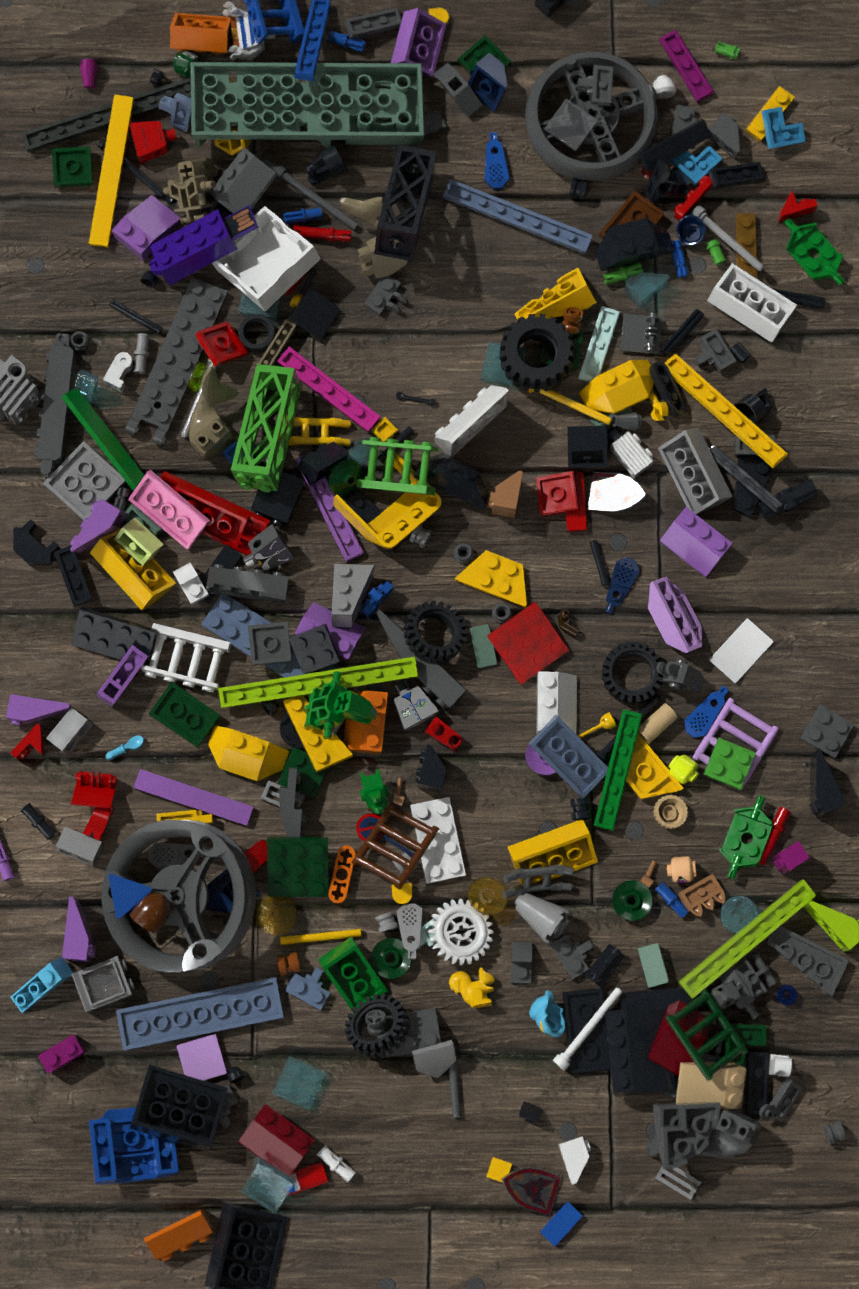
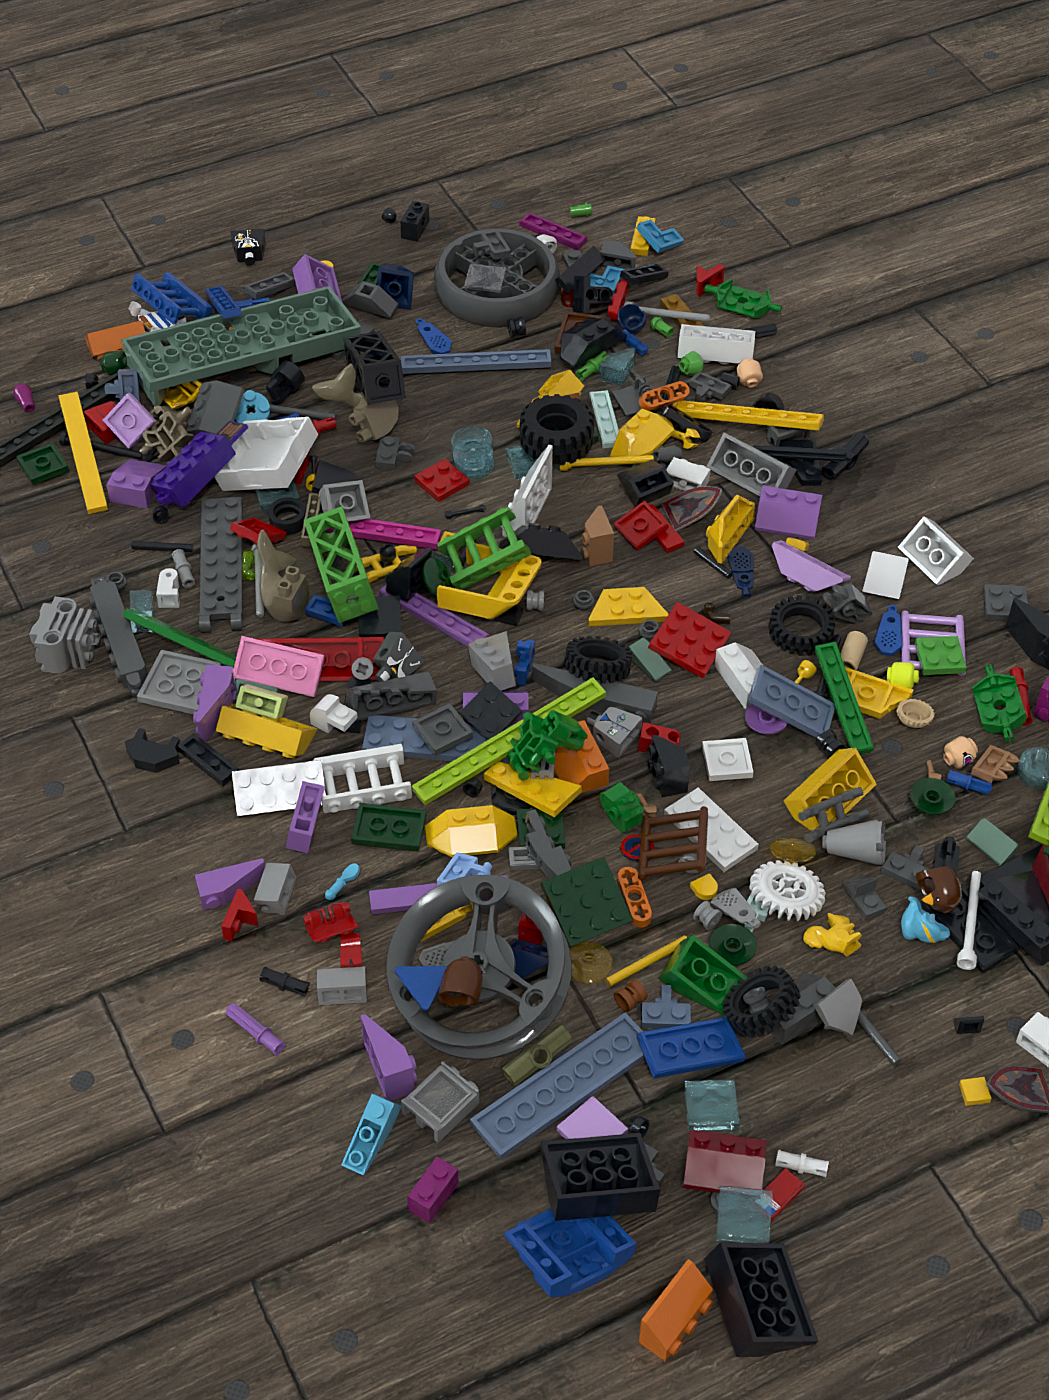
camera: 25 degrees left, 30 degrees down
none -> lavender tile [103,393,156,448]
none -> medium azure plate [235,390,270,423]
none -> light grey slope [319,480,370,522]
none -> light grey wheel [352,657,374,680]
none -> black hinge [379,543,396,562]
none -> red plate [414,459,470,502]
none -> light blue plate [437,852,492,886]
none -> clear light blue wheel [451,426,495,478]
none -> olive piece [501,1024,573,1087]
none -> blue tile [637,1017,746,1079]
none -> orange beam [639,381,690,411]
none -> bright green cone [679,351,703,376]
none -> white plate [702,738,754,781]
none -> yellow wedge [706,495,755,564]
none -> light nougat head [736,358,763,388]
none -> yellow tile [786,537,810,551]
none -> white slope [898,516,974,585]
none -> reddish brown piece [916,867,962,914]

